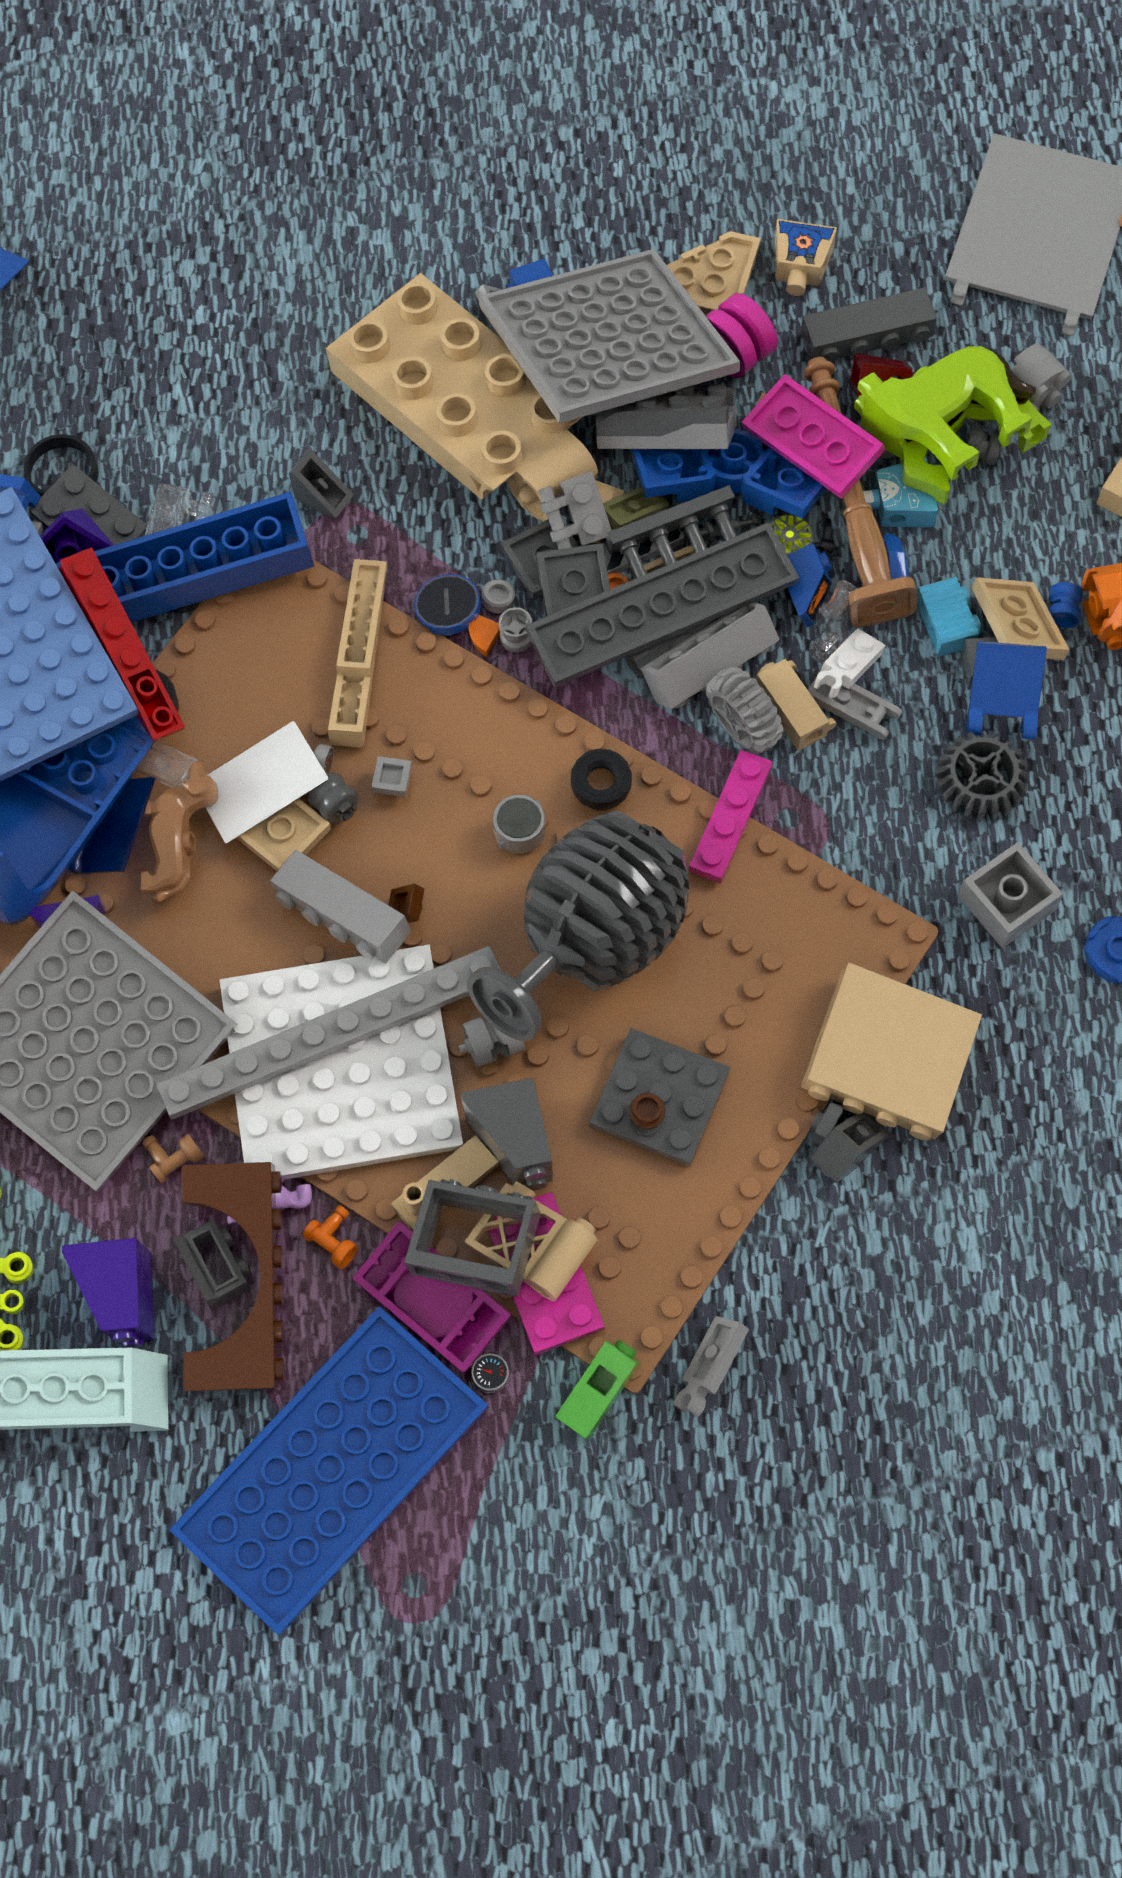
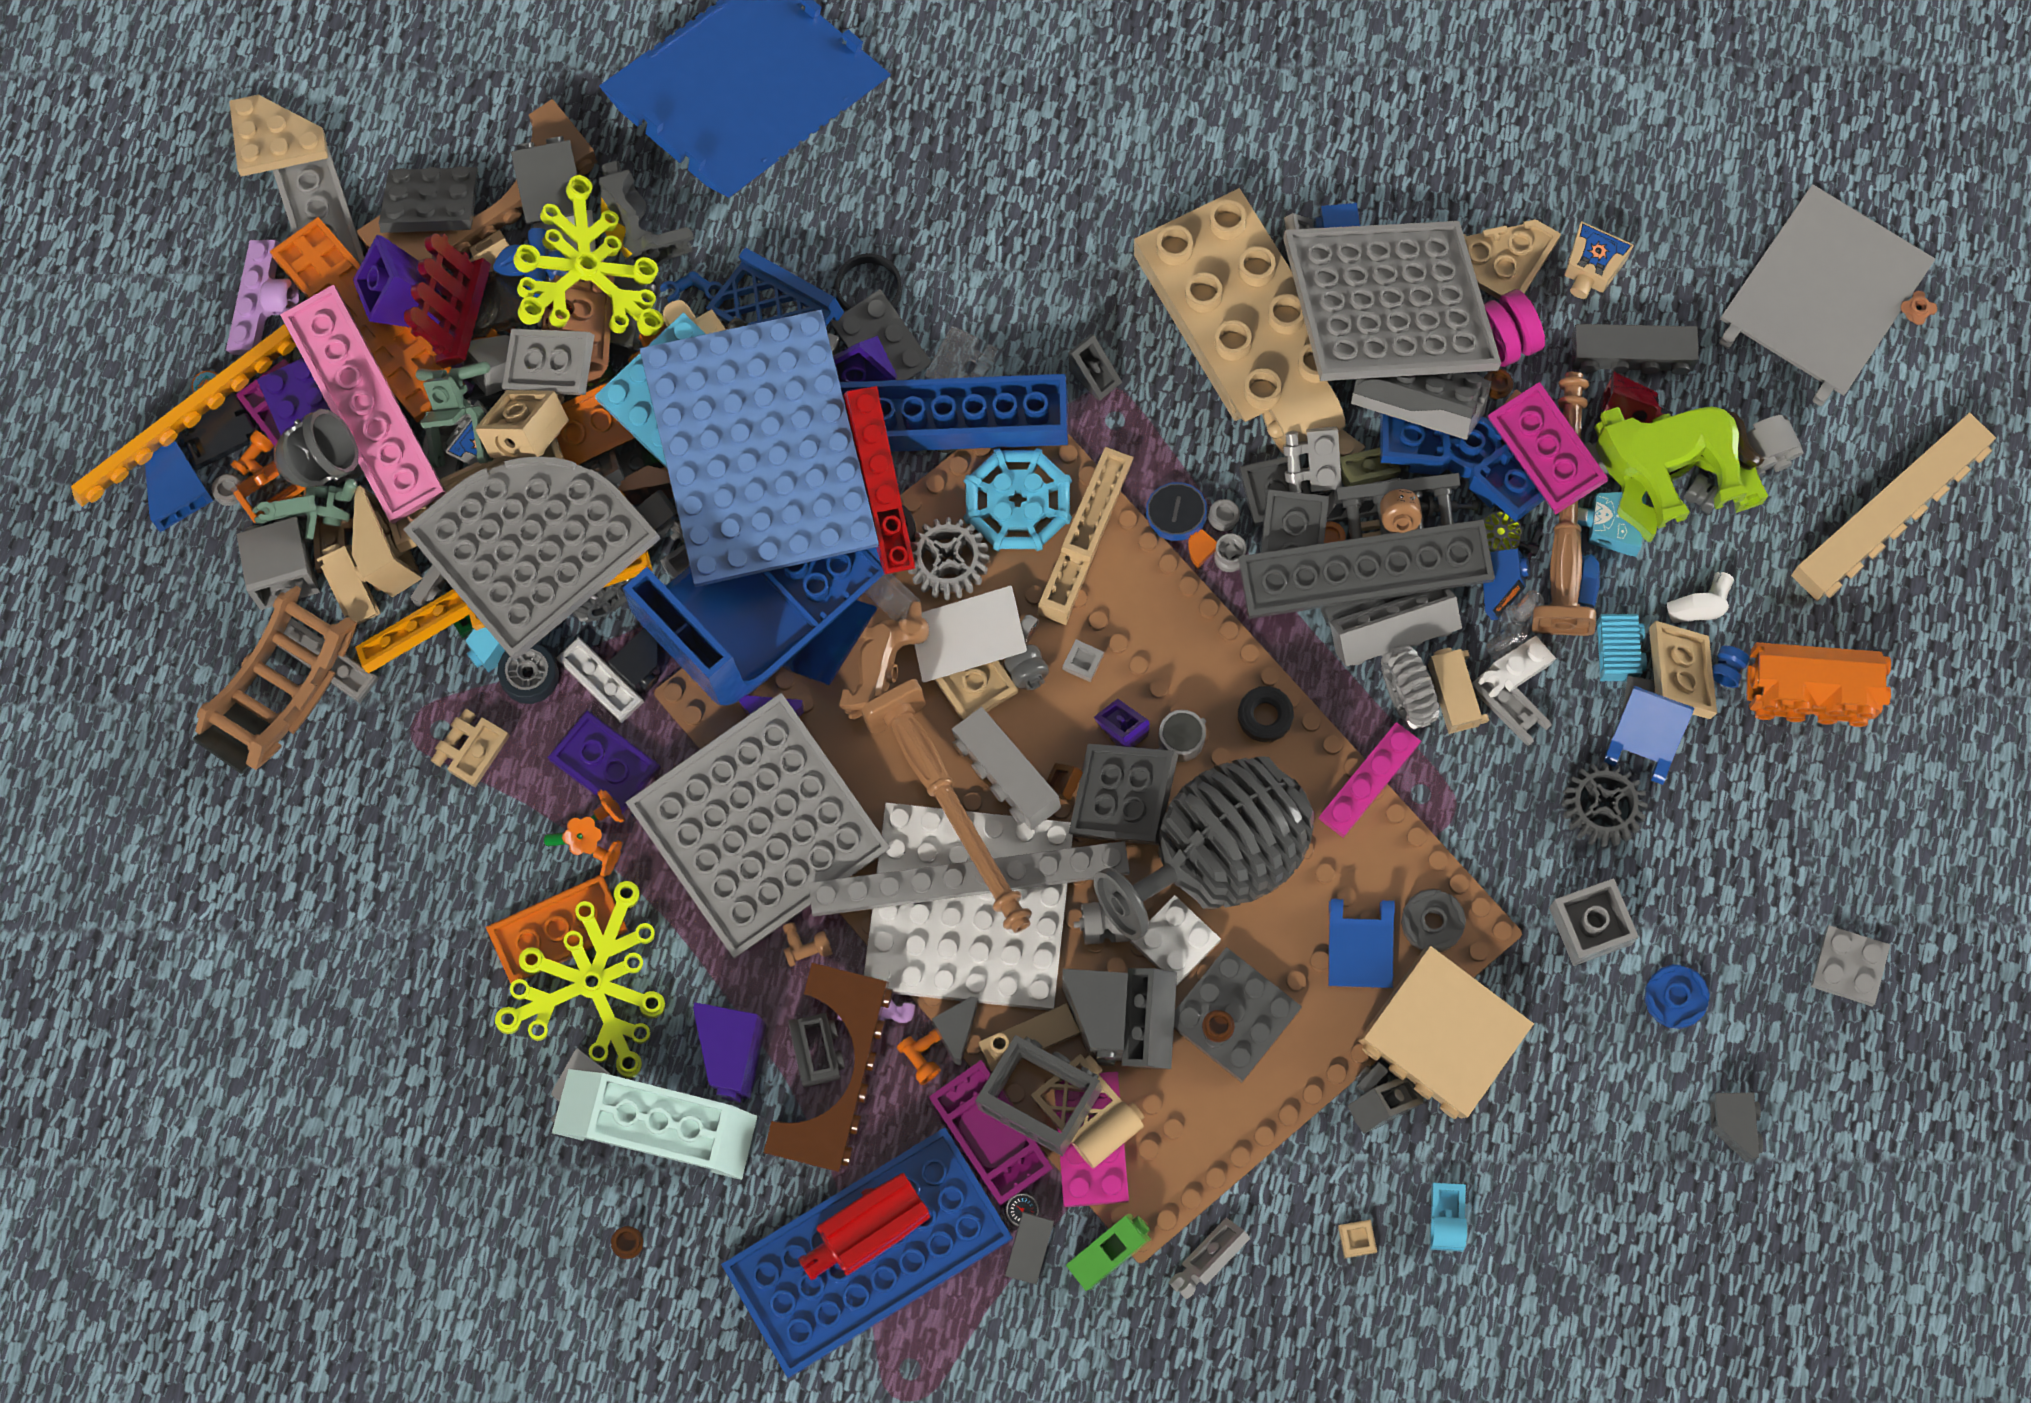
camera: 15 degrees right, 5 degrees up
none -> reddish brown plate [611,1226,644,1259]
none -> red piece [798,1173,931,1280]
none -> medium nougat piece [862,679,1032,933]
none -> light grey gear [908,517,990,600]
none -> dark grey slope [932,996,978,1065]
none -> medium azure plate [963,448,1073,552]
none -> dark grey tile [1005,1211,1054,1285]
none -> dark grey plate [1069,744,1178,845]
none -> dark purple slope [1094,698,1150,747]
none -> dark grey brick [1122,968,1177,1069]
none -> white plate [1130,895,1221,986]
none -> blue flag [1328,899,1395,988]
none -> tan tile [1338,1219,1377,1259]
none -> medium nougat head [1380,489,1422,533]
none -> dark grey tile [1401,889,1466,952]
none -> medium azure plate [1430,1183,1467,1252]
none -> reddish brown plate [1484,369,1513,399]
none -> white arm [1667,572,1734,623]

